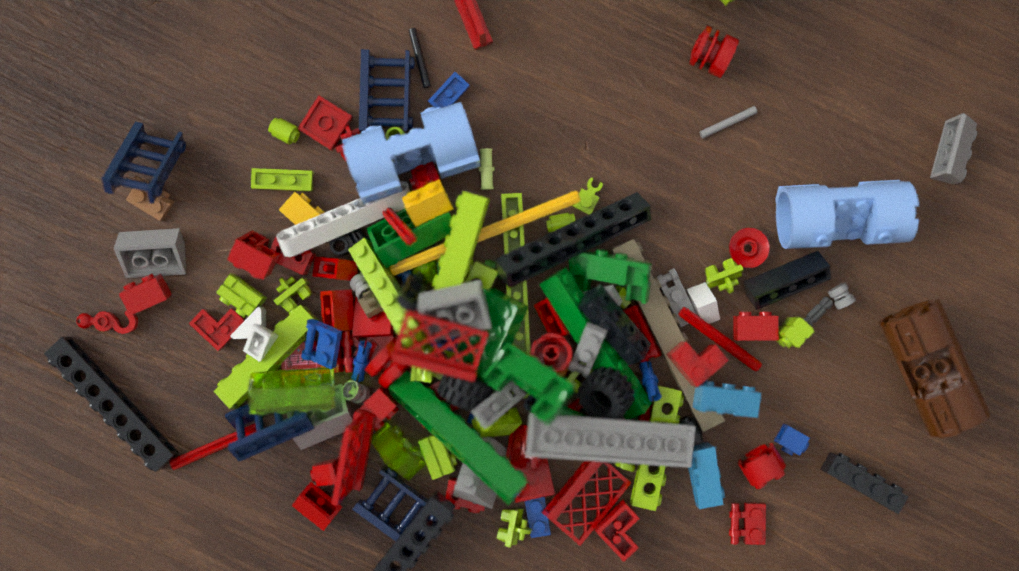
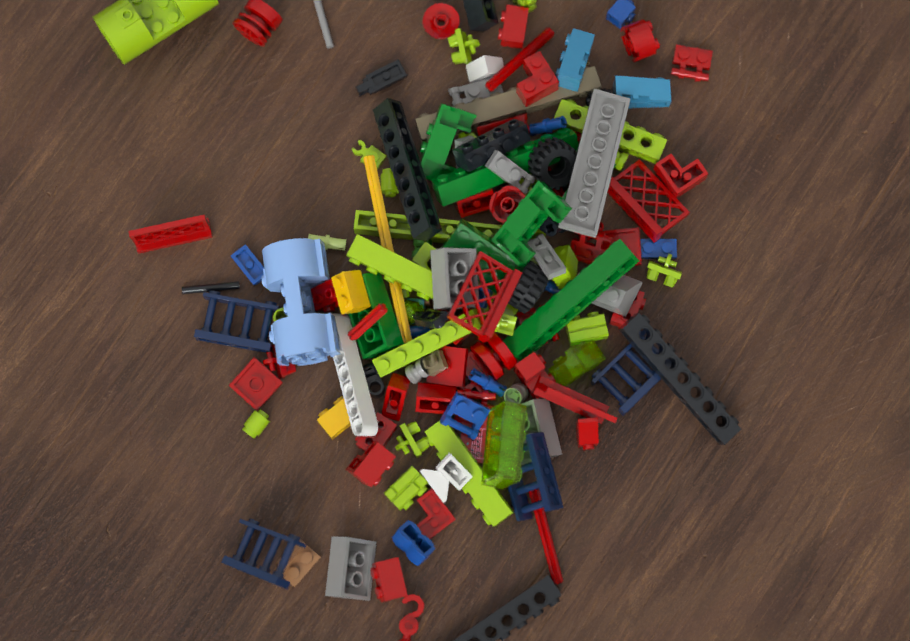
camera: 80 degrees left, 10 degrees down
lime plate [251,168,314,192] -> none
red brick [292,482,342,531] -> none
none -> black hinge [356,59,407,96]
none -> blue brick [392,520,435,566]

